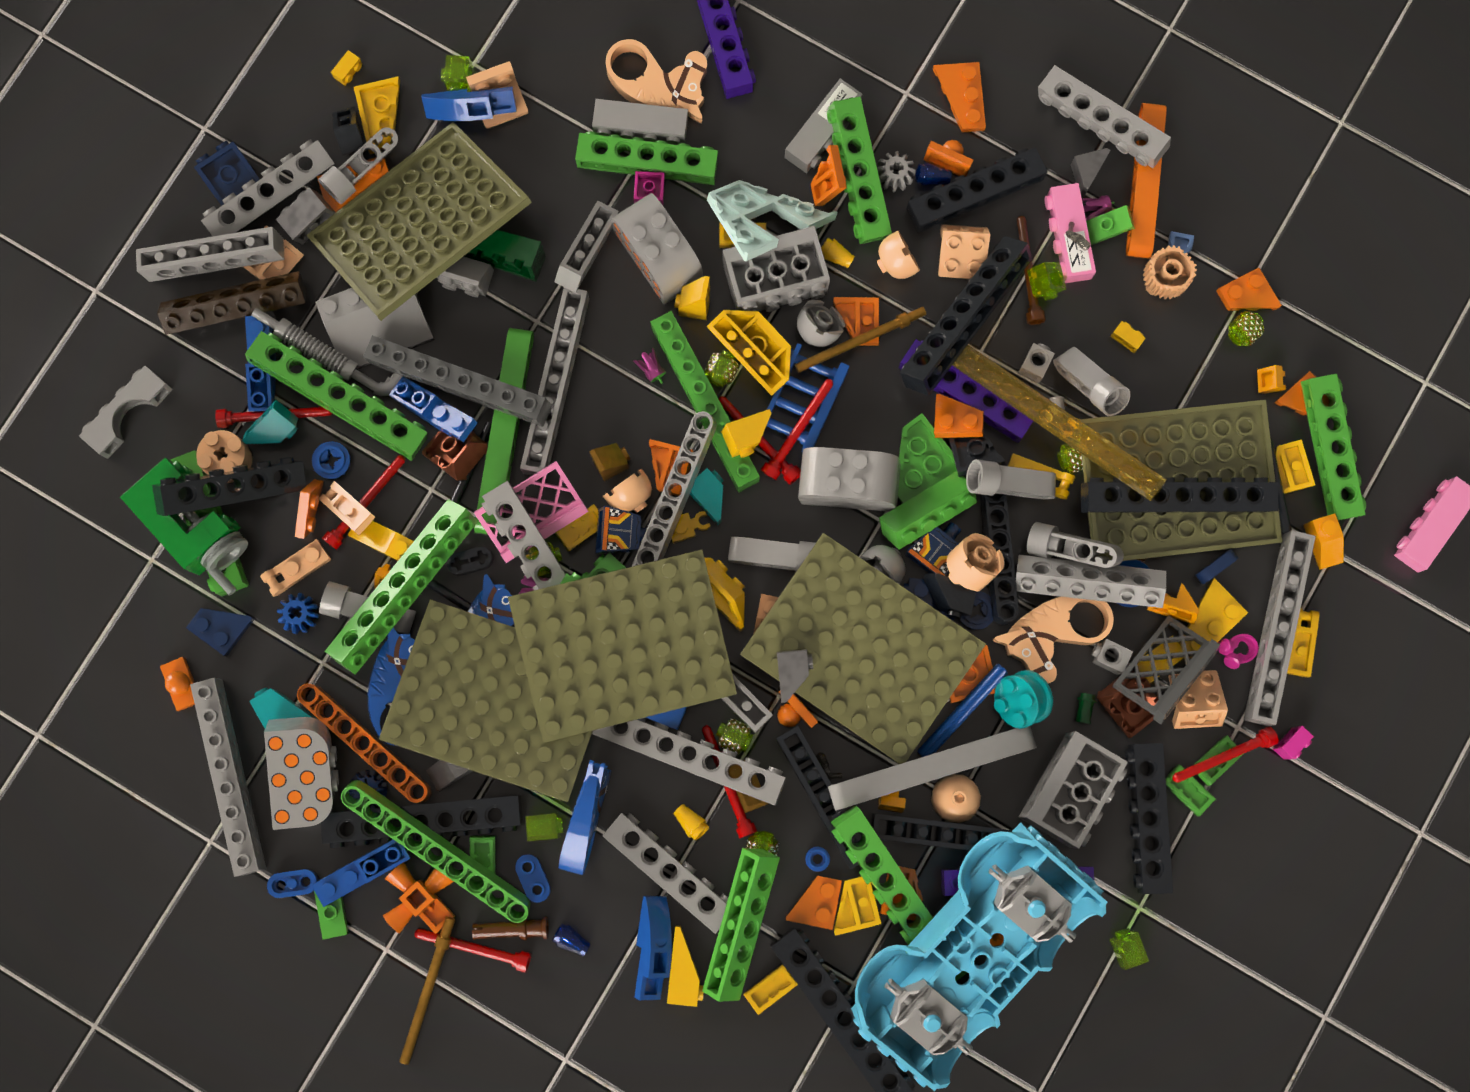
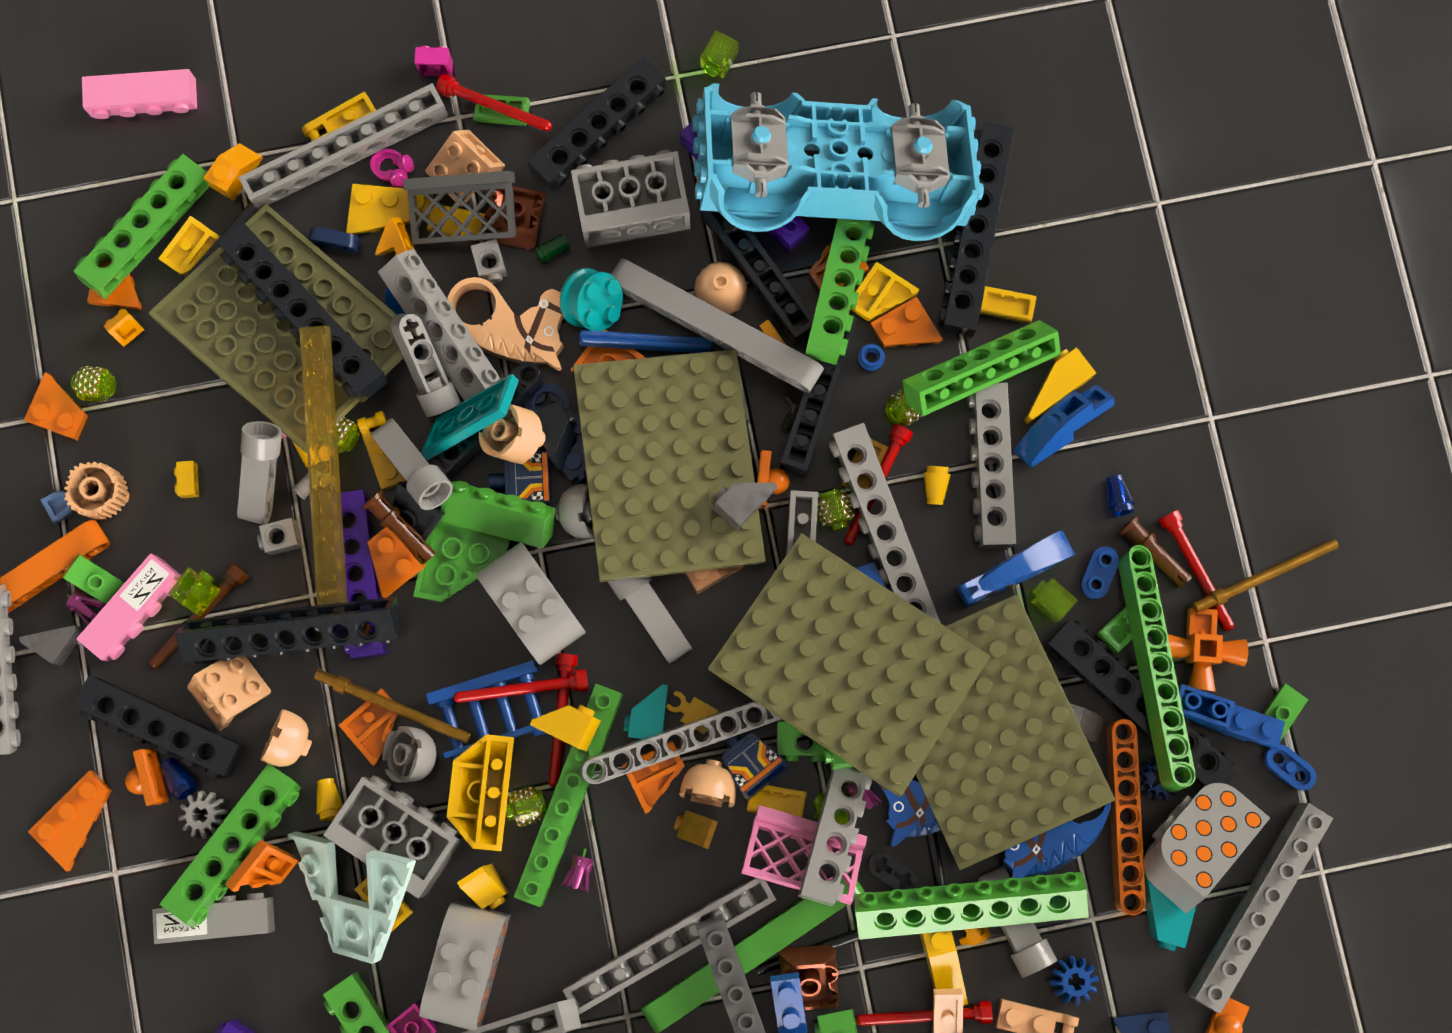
camera: 135 degrees left, 0 degrees up
yellow wedge [704,558,745,632] -> none
clear smoke piece [1065,222,1090,251] -> none
bright green plate [1166,764,1216,817] -> none
none -> reddish brown pin [362,490,436,564]
none -> teal tile [421,374,519,460]

